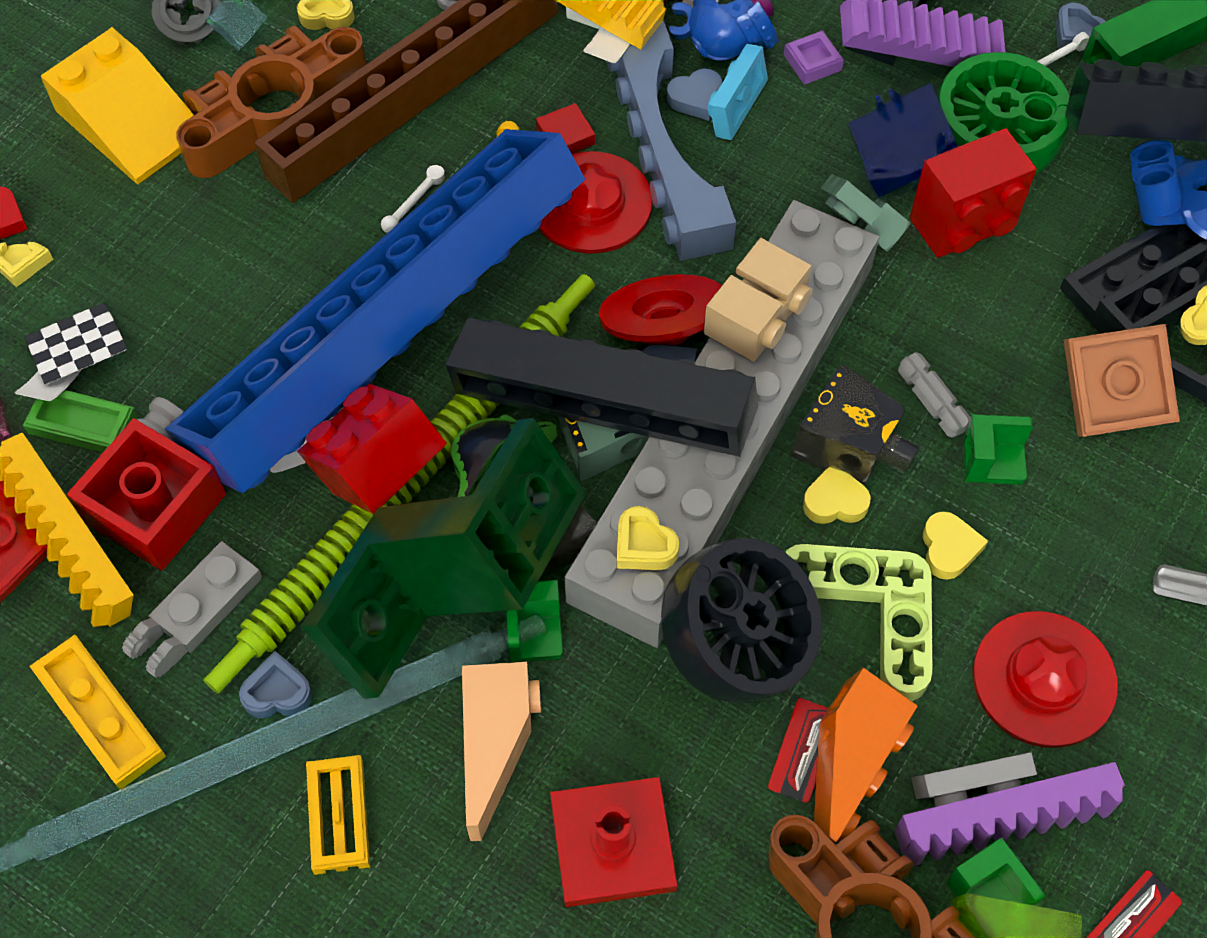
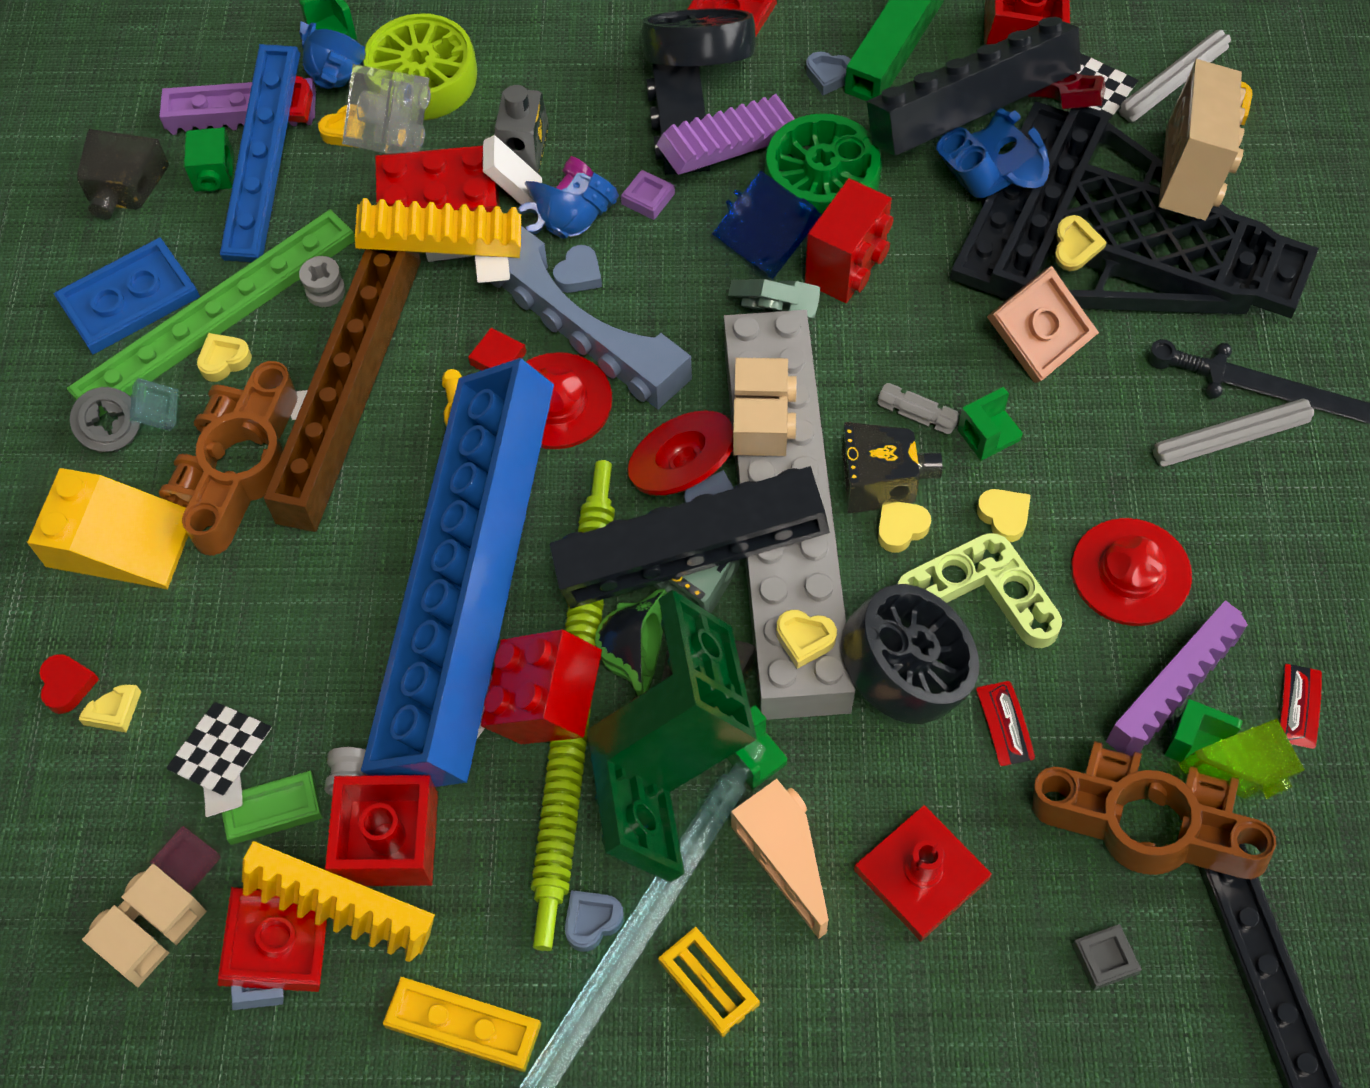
camera: 30 degrees left, 0 degrees up
light grey hinge [122,541,262,678] -> none
white hinge [381,165,445,233] -> none
medium azure plate [708,44,768,140] -> none
orange slope [814,668,917,843] -> none
light grey plate [911,753,1037,807] -> none
white hinge [1037,32,1089,66] -> none

